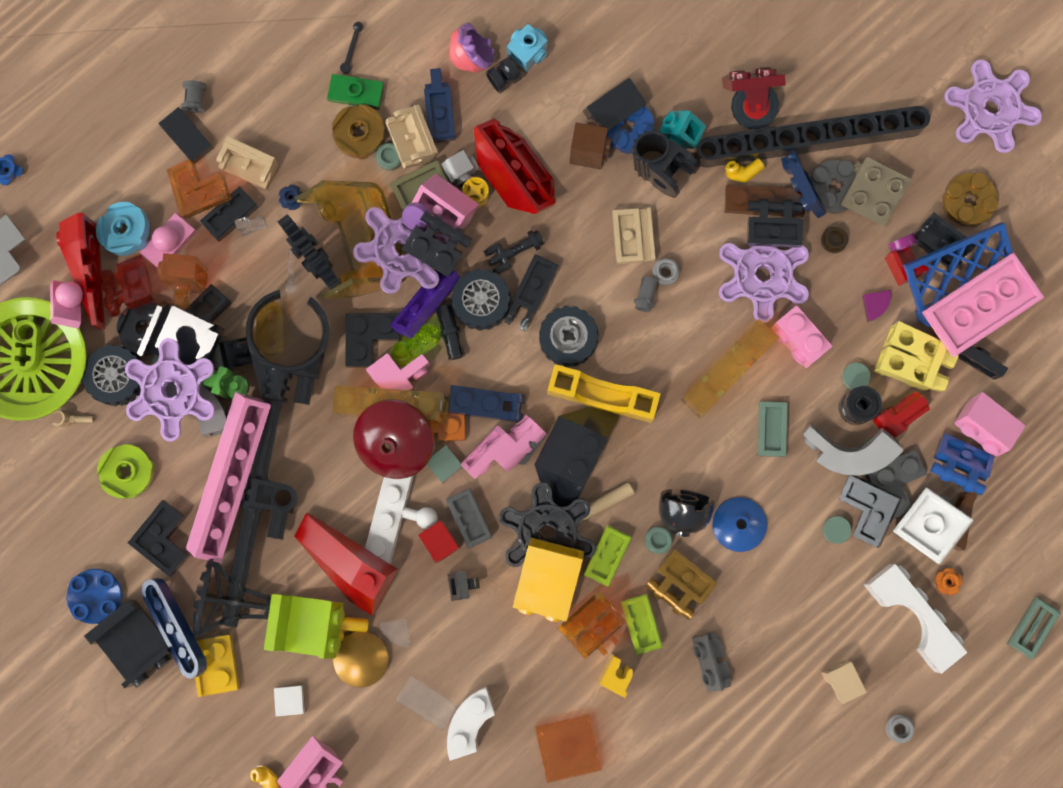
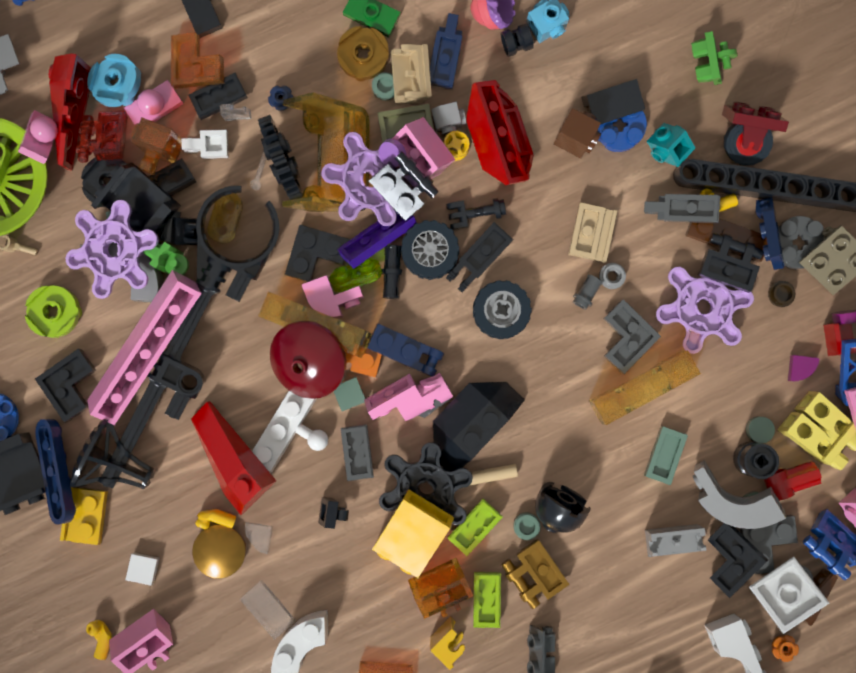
camera: 20 degrees right, 5 degrees up
black wheel [82,345,141,406] -> none
tan hinge [216,136,279,191] -> none
lime panel [264,594,345,659] -> none
red panel [418,521,460,563] -> none
yellow arch [547,364,661,423] -> none
black piece [632,129,700,198] -> none
blue dish [712,497,767,552] -> none
bright pink brick [771,305,833,368] -> none
sand green tile [822,516,851,544] -> none
none -> white plate [181,130,229,159]
none -> dark grey plate [603,300,661,374]
none -> dark grey hinge [644,194,720,223]
none -> light grey hinge [645,524,706,557]
none -> bright green hips [691,31,738,85]

